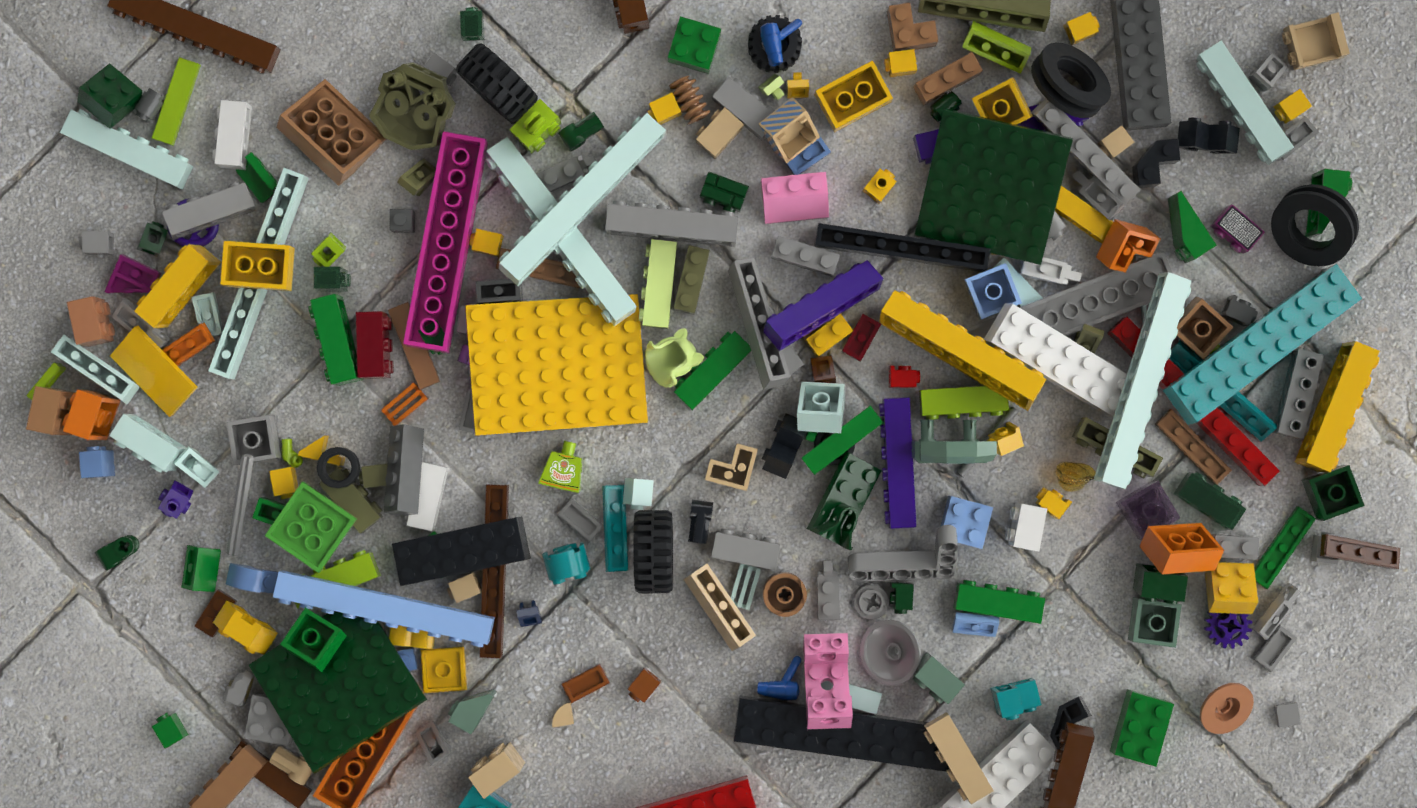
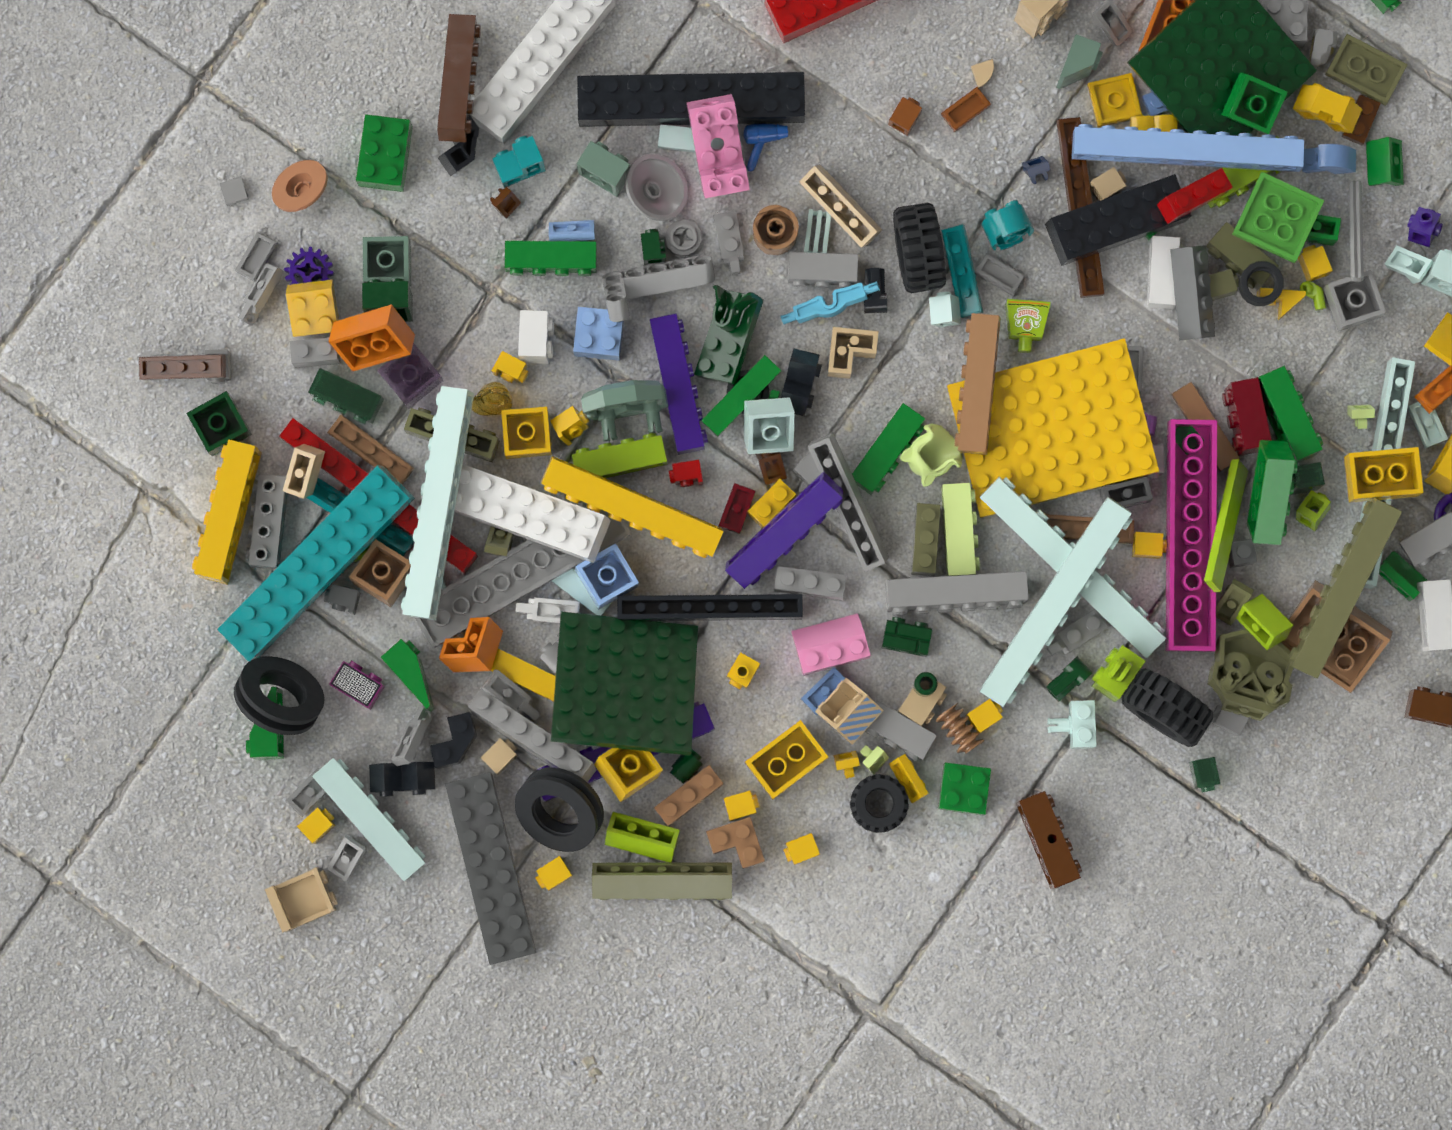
camera: 175 degrees right, 5 degrees down
orange tile [381,382,428,426] -> none
blue piece [760,19,802,67] -> none
tan brick [924,712,994,804] -> none
green tile [1254,506,1316,589] -> none
none -> tan brick [283,444,325,499]
none -> light grey hinge [391,706,434,766]
none -> reddish brown tile [490,187,521,219]
none -> yellow brick [501,407,552,459]
none -> medium azure piece [781,281,880,325]
none -> yellow brick [783,833,820,865]
none -> yellow plate [889,754,929,803]
none -> dark green brick [913,672,938,697]
none -> medium nougat brick [955,313,1001,455]
none -> light aqua brick [1047,700,1096,749]
none -> red brick [1157,168,1233,224]
none -> lime tile [1204,459,1248,592]
none -> lime brick [1236,594,1294,650]
none -> green brick [1246,440,1298,545]
none -> olive brick [1288,497,1402,679]
none -> olive plate [1325,34,1408,106]
none -> yellowish green tile [1347,405,1375,429]

